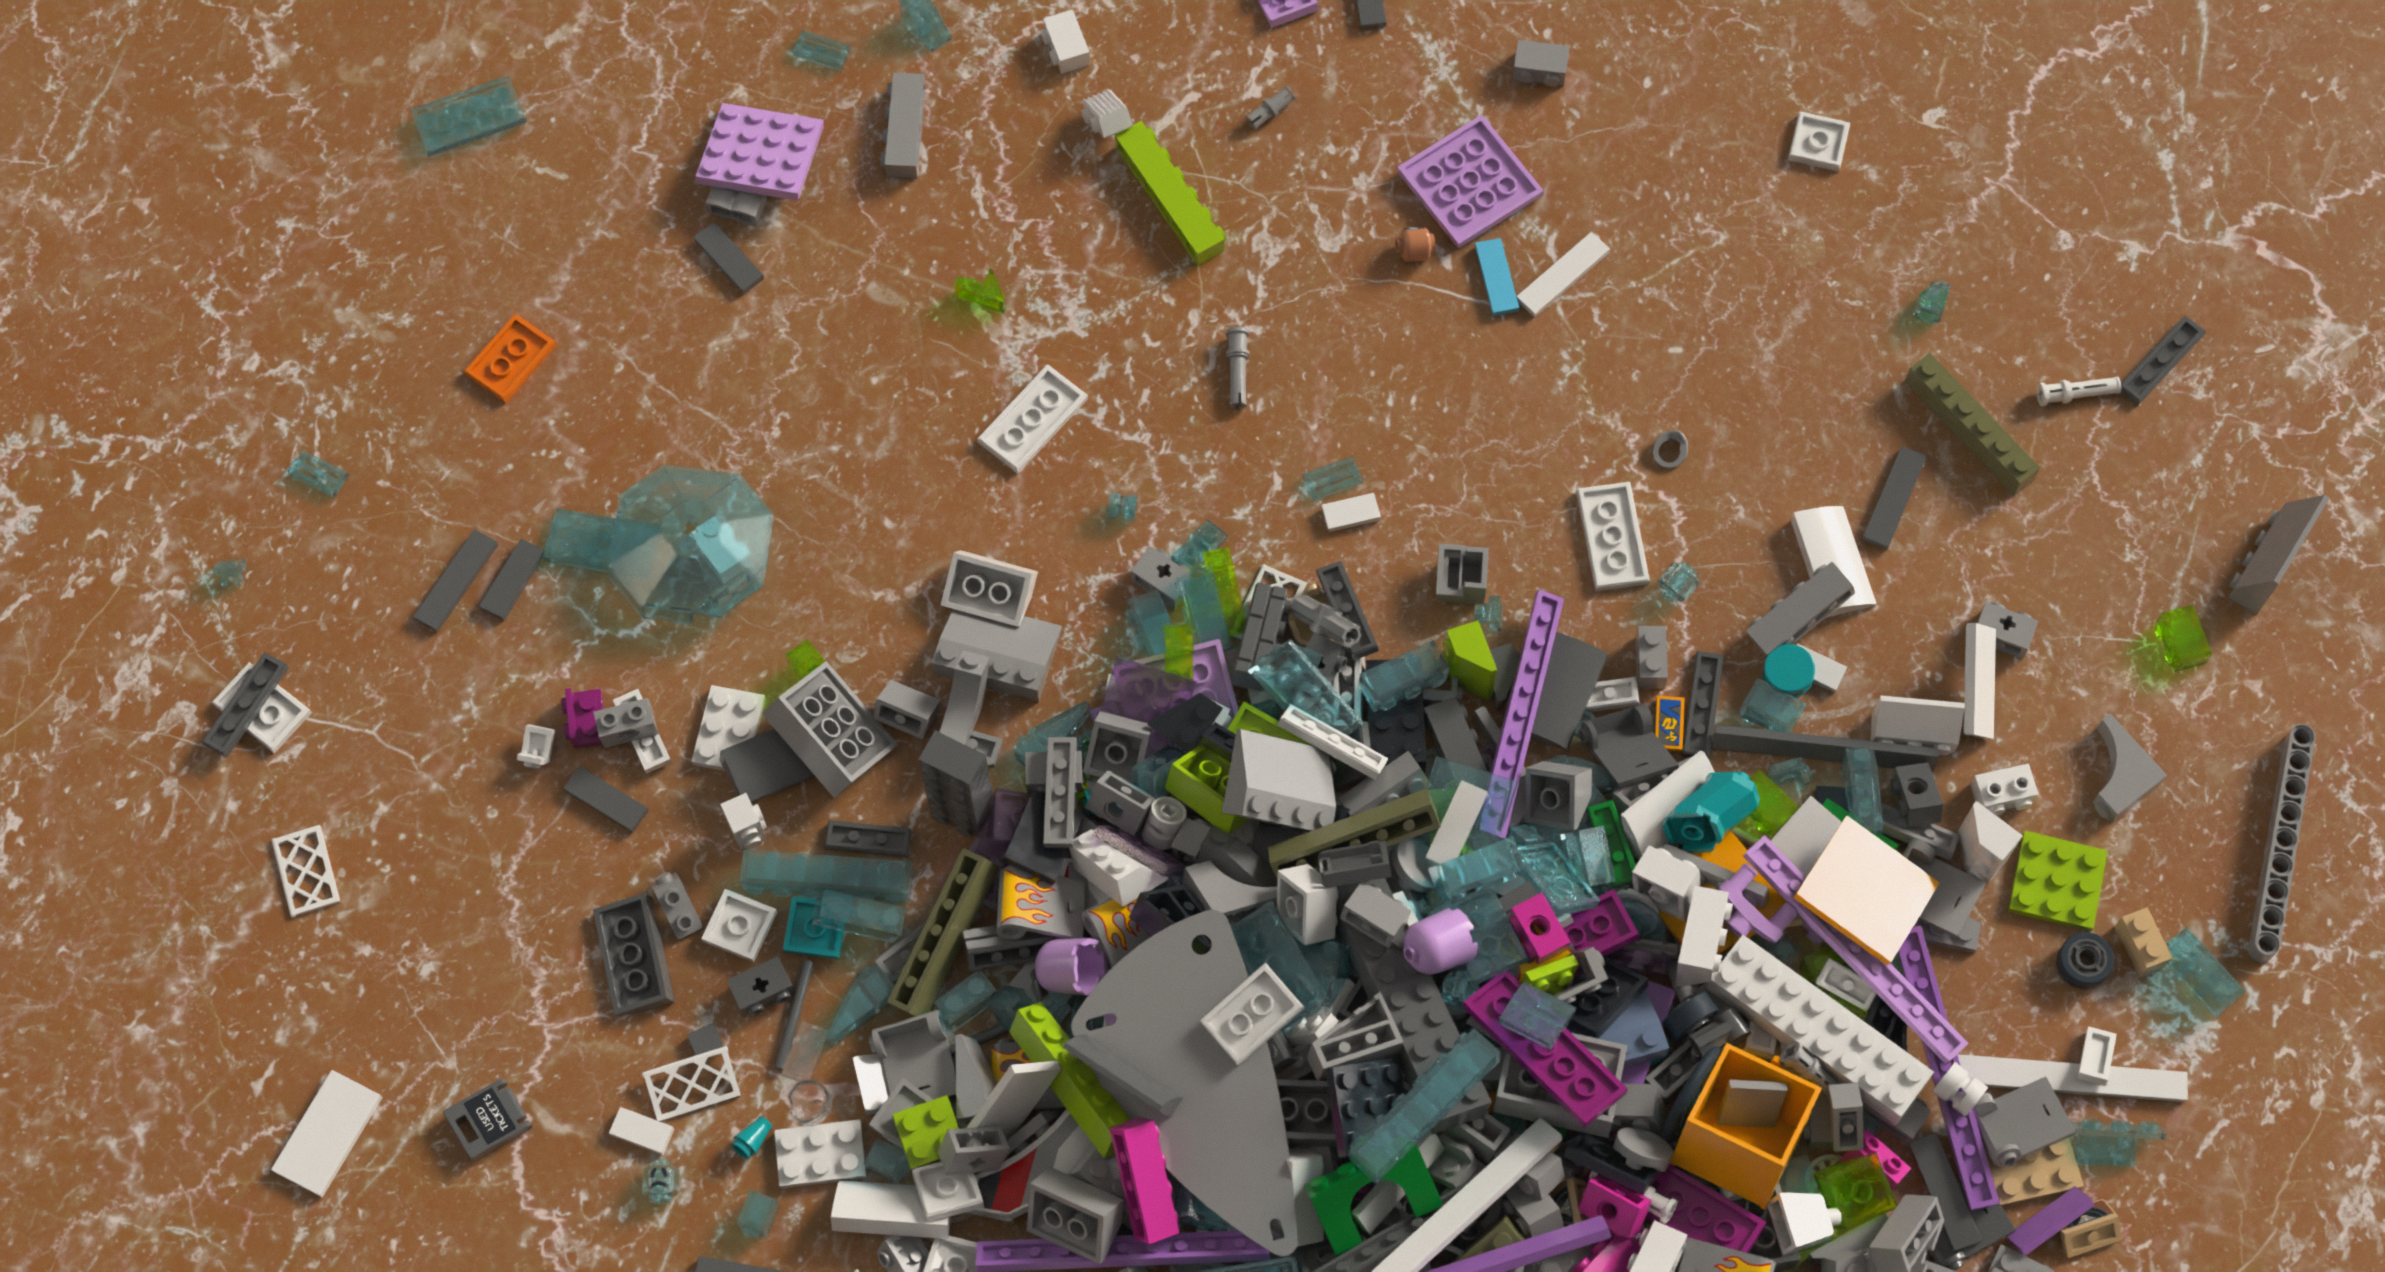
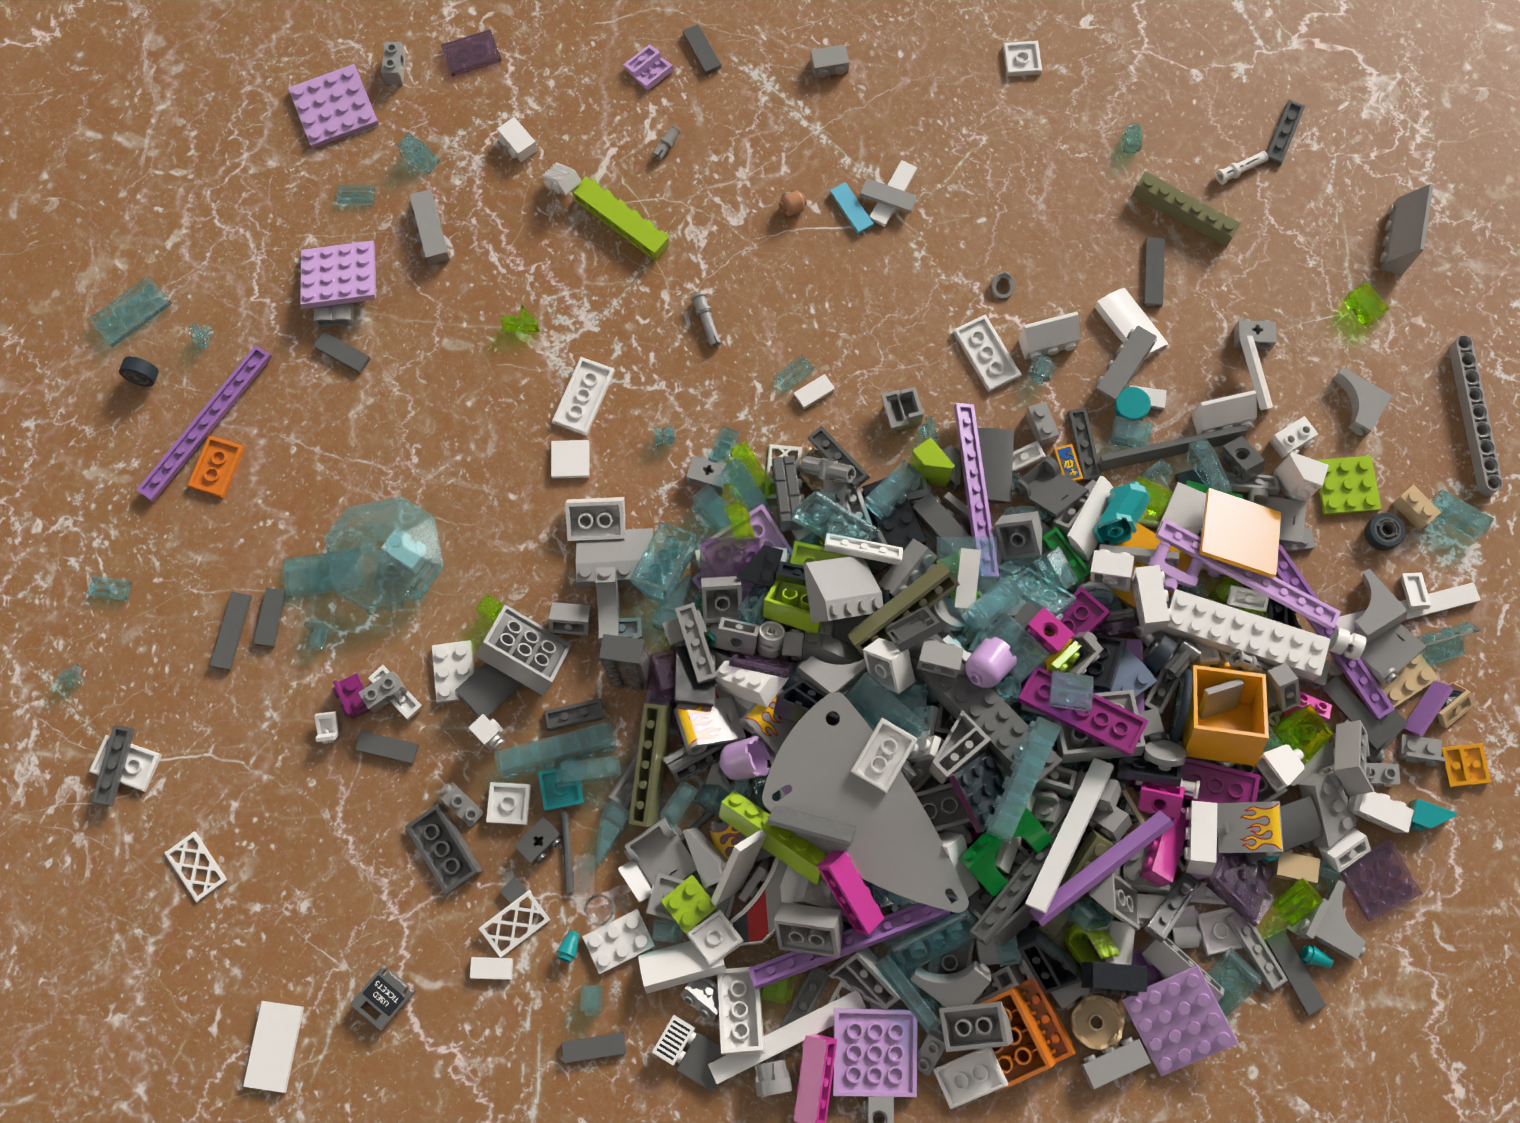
camera: 20 degrees left, 5 degrees up
clear light blue head [642,1159,680,1204] -> none
light grey brick [938,1126,1010,1174] -> none
lavender plate [1397,115,1544,249] -> none
none -> black wheel [119,356,159,387]
none -> medium lavender plate [136,345,272,502]
none -> clear light blue tile [190,324,213,350]
none -> clear light blue bracket [304,620,329,651]
none -> white tile [551,440,590,479]
none -> clear light blue slope [630,522,697,605]
none -> light grey tile [860,178,917,214]
none -> white slope [1018,312,1081,360]
none -> light grey arch [1354,569,1408,643]

